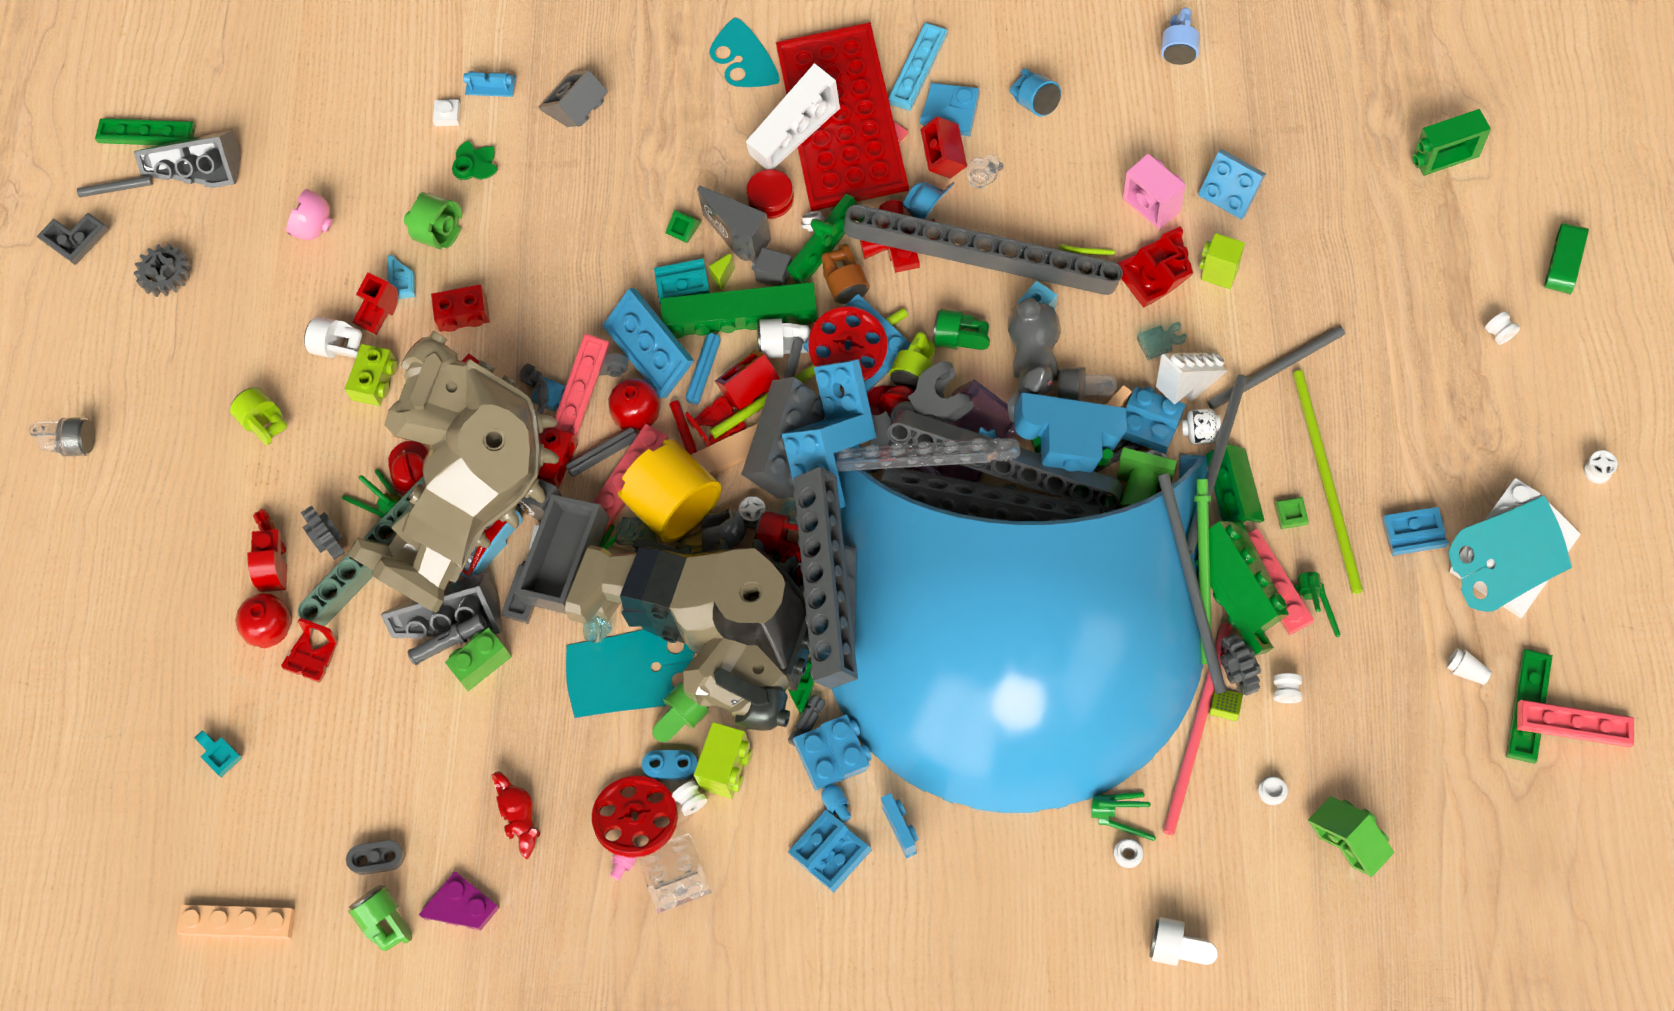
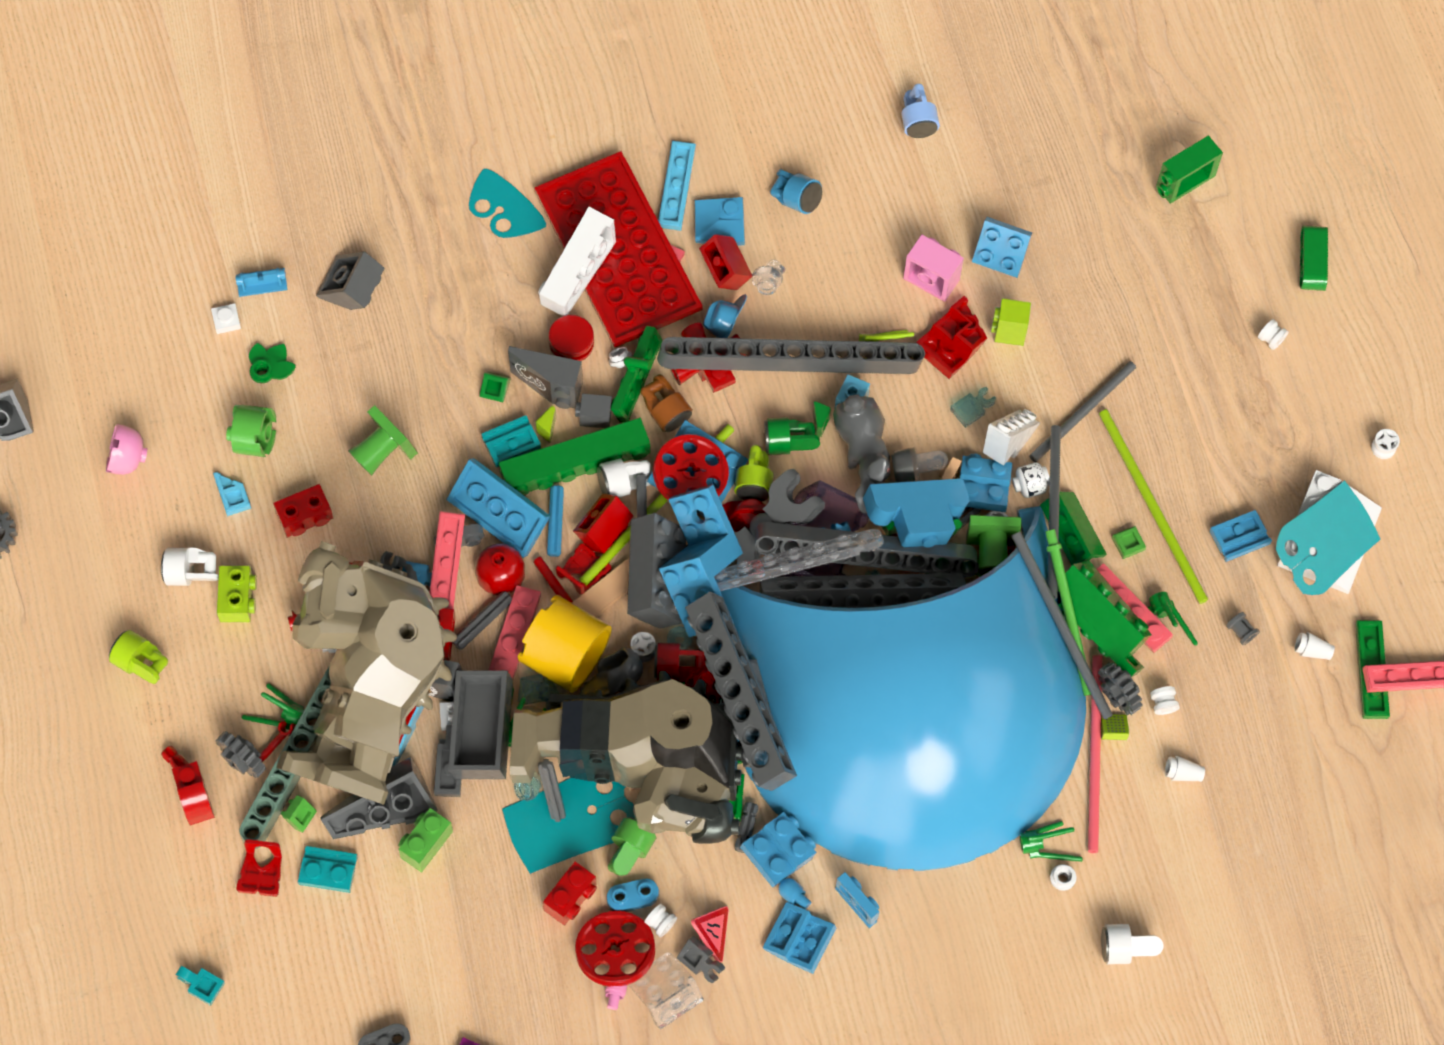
camera: 25 degrees left, 0 degrees up
red cylinder [235,593,292,648] -> none
red brick [352,272,398,335] -> none
red piece [388,441,428,496] -> none
dark grey pin [407,613,487,665] -> none
red animal [491,771,540,859] -> none
lime brick [694,722,753,799] -> none
white plate [1258,776,1288,805] -> none
bright green brick [1308,796,1395,877] -> none
none -> red piece [259,721,296,762]
none -> bright green tile [281,795,317,833]
none -> teal plate [298,846,358,893]
none -> bright green plant [348,405,418,476]
none -> axle [538,759,566,822]
none -> red brick [543,861,597,926]
none -> dark grey plate [677,936,725,983]
none -> piece [691,906,729,962]
none -> green slope [813,401,831,438]
none -> white cone [1165,755,1205,782]
none -> dark grey bush [1226,612,1260,645]

